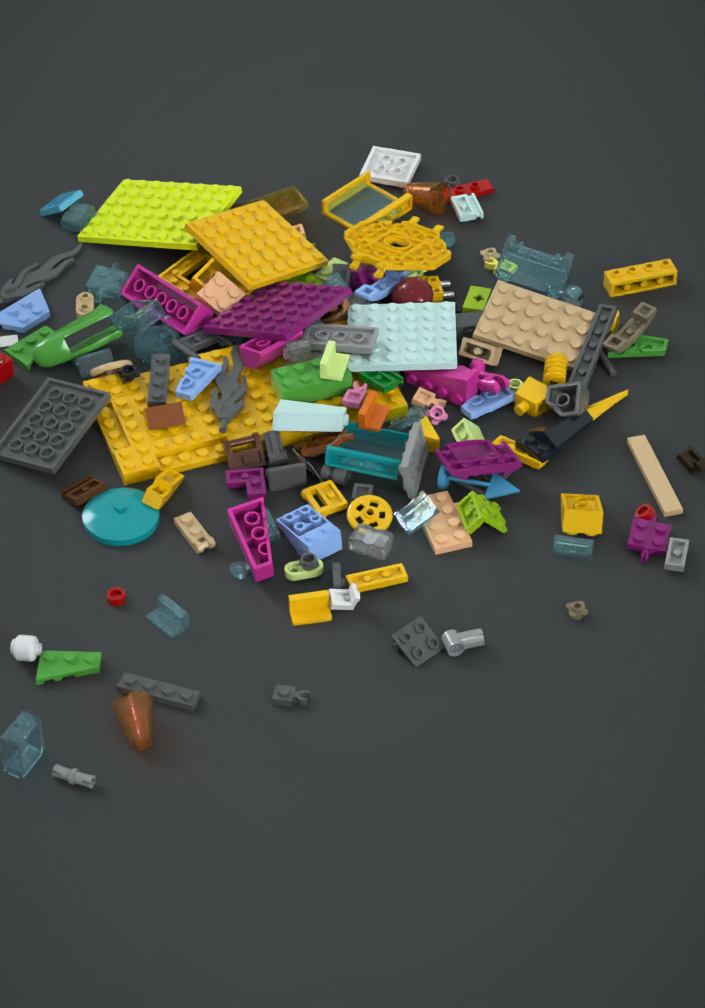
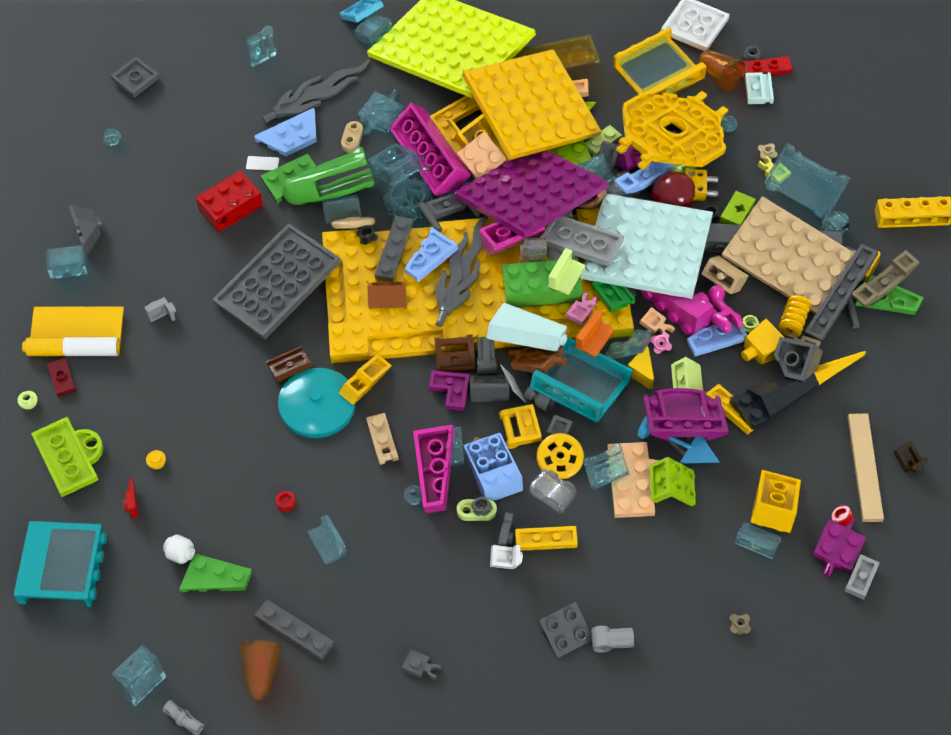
camera: 15 degrees right, 15 degrees up
yellow panel [288,590,332,626] -> none
light grey plate [398,422,429,498] -> none

